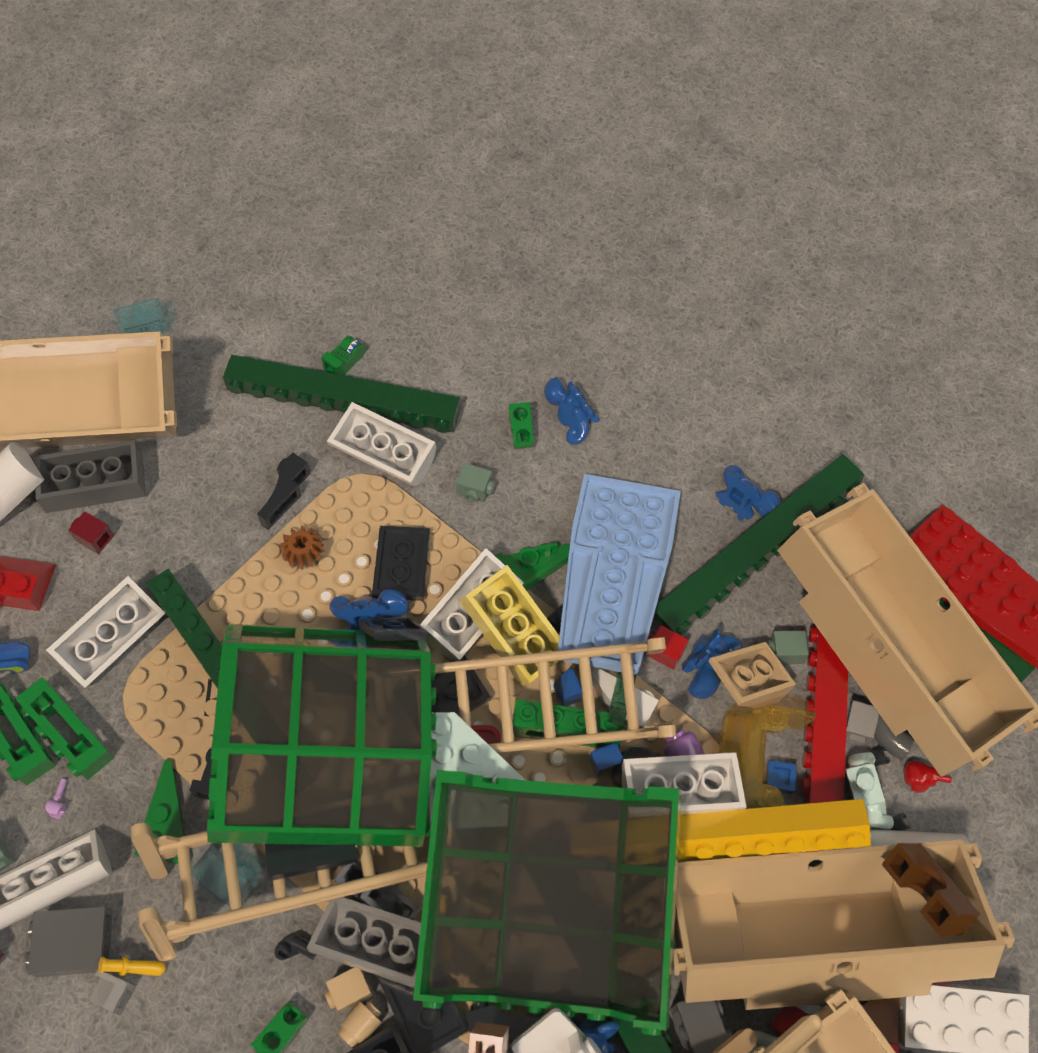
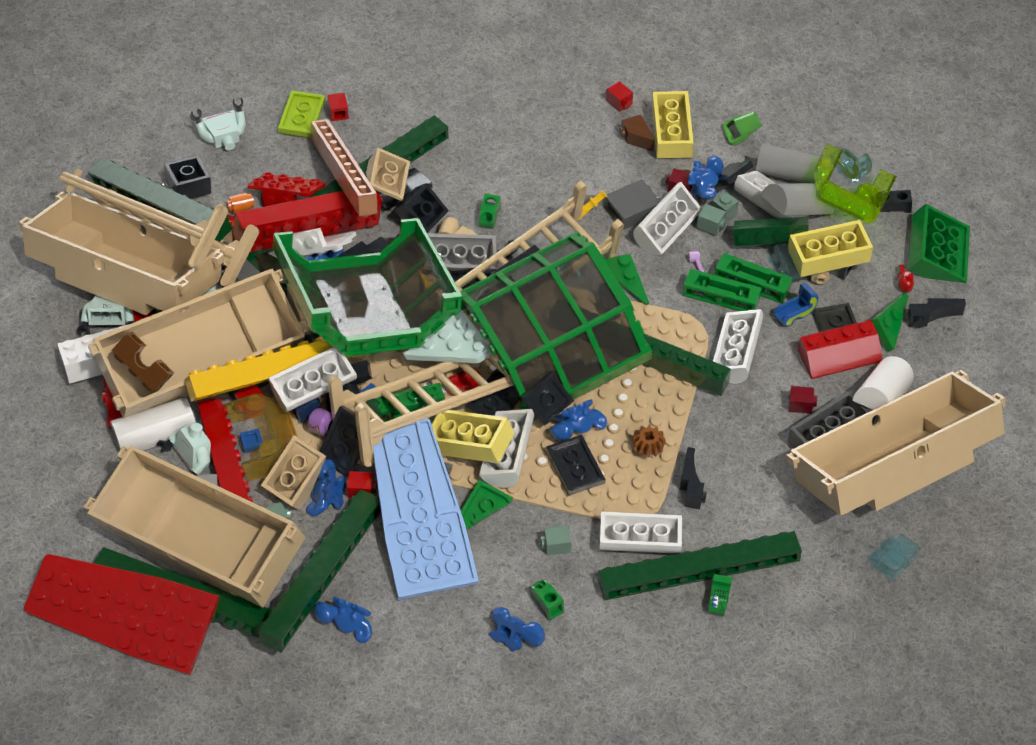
camera: 155 degrees right, 10 degrees down
none -> black tile [319,405,360,477]

